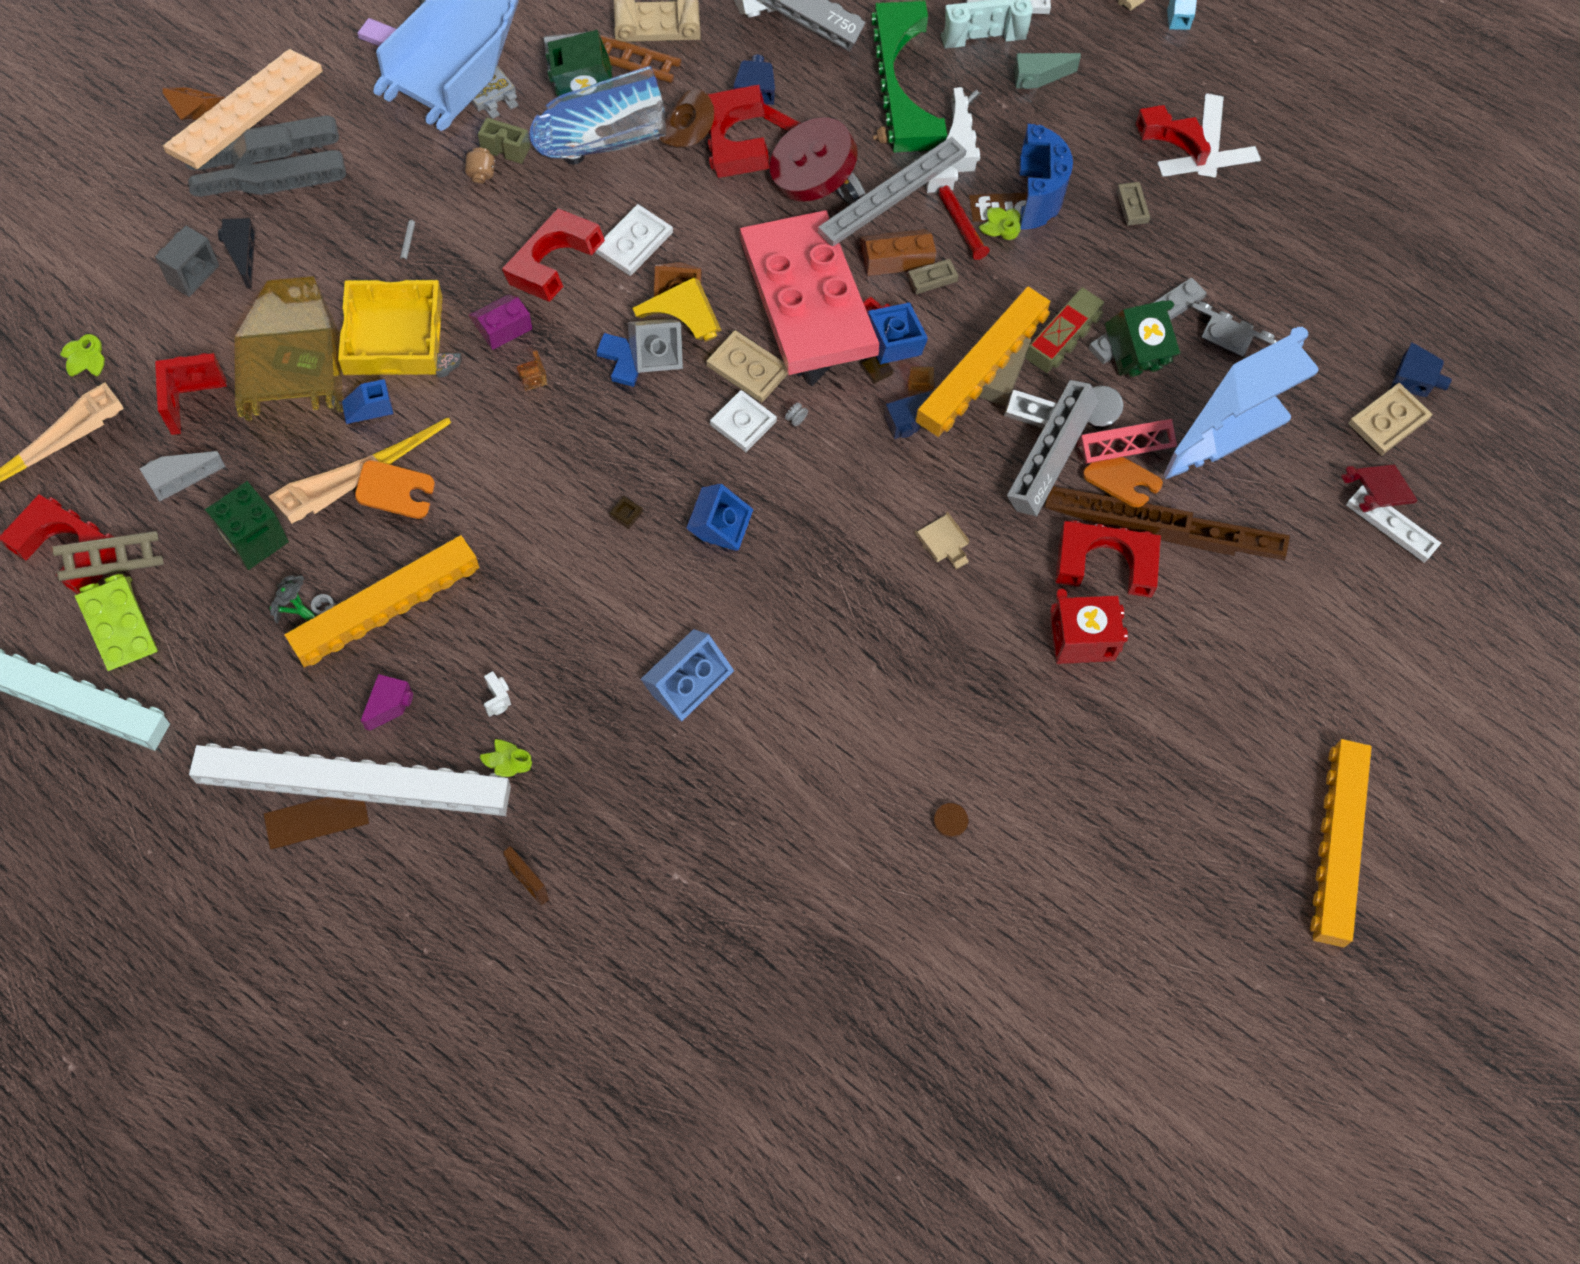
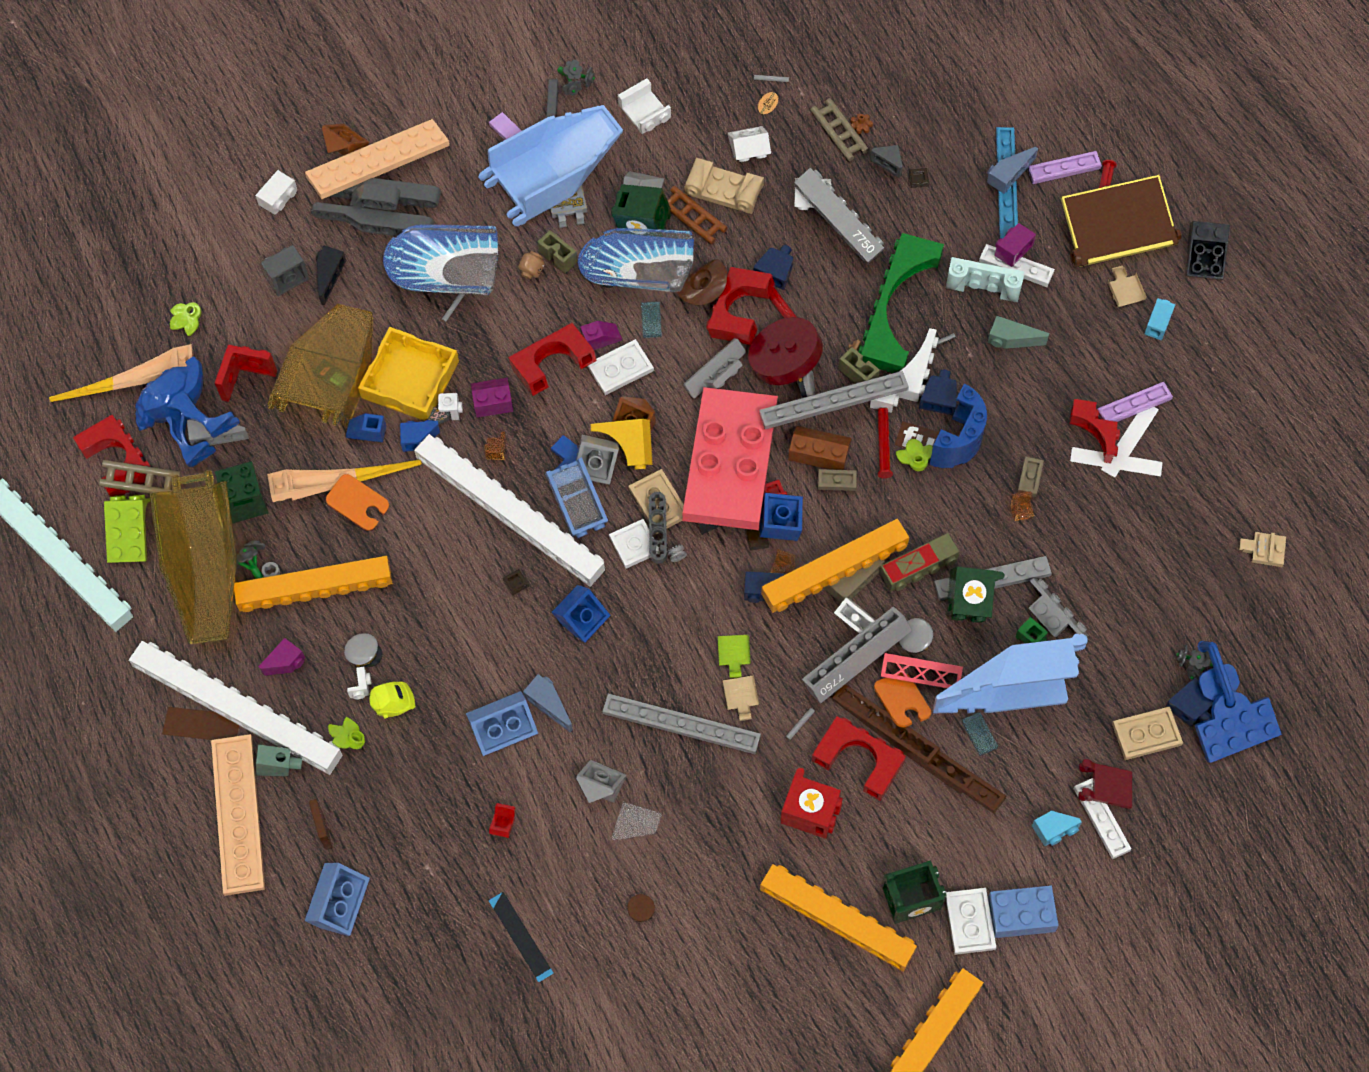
camera: 30 degrees right, 0 degrees up
none -> blue animal [135,356,240,467]
none -> clear yellow windscreen [150,470,237,644]
none -> light nougat plate [211,734,265,896]
none -> white brick [255,170,297,215]
none -> sand green torso [256,745,302,776]
none -> medium blue slope [305,863,370,936]
none -> light grey piece [344,633,382,667]
none -> neon yellow helmet [370,682,415,719]
none -> clear windscreen [383,225,498,295]
none -> blue slope [400,420,440,452]
none -> white brick [414,434,605,587]
none -> white bracket [438,393,463,420]
none -> red bracket [489,803,516,838]
none -> black sticker [489,892,553,982]
none -> sand blue slope [523,674,573,732]
none -> clear door [545,457,608,539]
none -> light grey slope [576,760,627,803]
none -> magenta slope [580,321,622,350]
none -> light grey plate [602,694,761,755]
none -> clear wing [611,802,662,841]
none -> clear light blue tile [641,302,662,338]
none -> dark grey beam [649,492,667,564]
none -> light grey bracket [683,338,746,398]
none -> lime piece [718,635,751,678]
none -> light orange brick [760,864,917,972]
none -> light grey piece [785,708,815,740]
none -> olive brick [838,347,880,384]
none -> dark green container [881,861,946,924]
none -> dark blue torso [919,369,957,415]
none -> white plate [945,888,996,955]
none -> clear light blue tile [962,712,998,756]
none -> medium blue brick [988,886,1058,938]
none -> clear orange panel [1010,491,1034,521]
none -> green brick [1016,617,1048,644]
none -> medium azure slope [1032,811,1082,846]
none -> lavender tile [1097,382,1173,422]
none -> dark grey plant [1176,644,1213,681]
none -> blue plate [1194,641,1282,763]
none -> tan piece [1239,532,1286,567]

